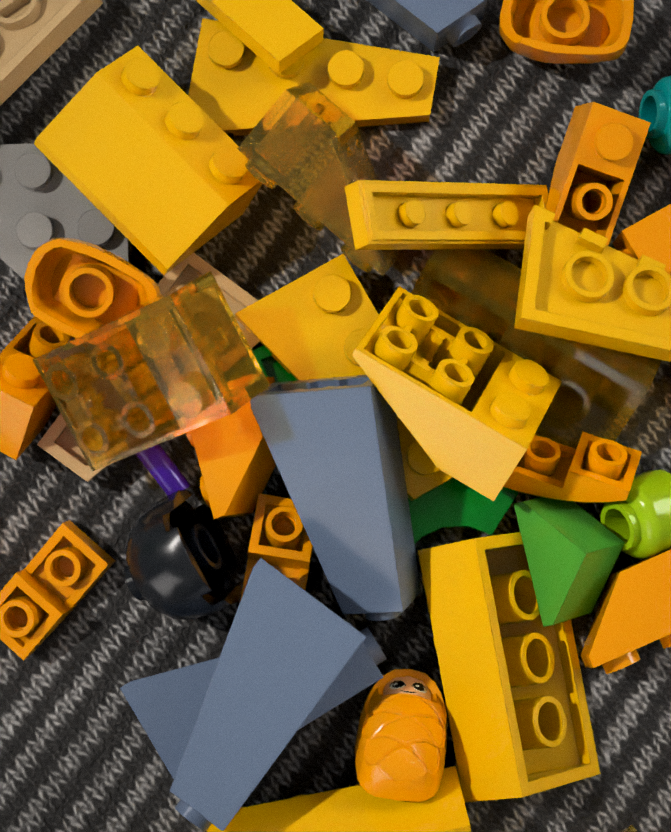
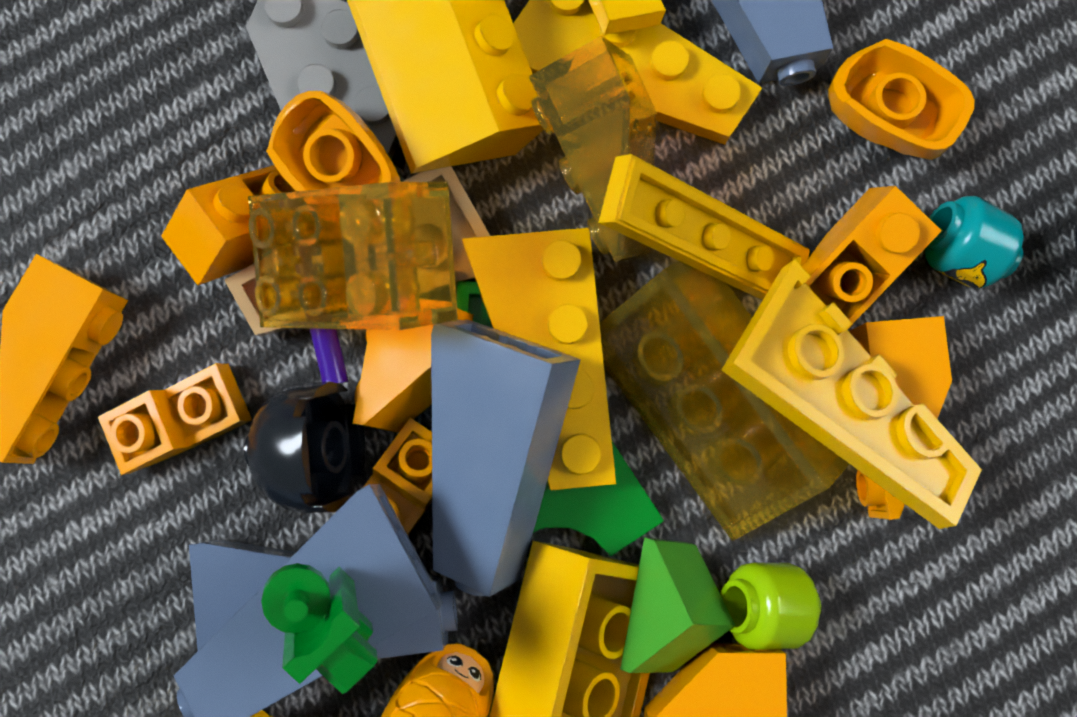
camera: 25 degrees right, 0 degrees up
yellow slope [352,286,562,501] -> none
light orange slope [503,431,642,502] -> none
none -> green hips [261,563,378,694]

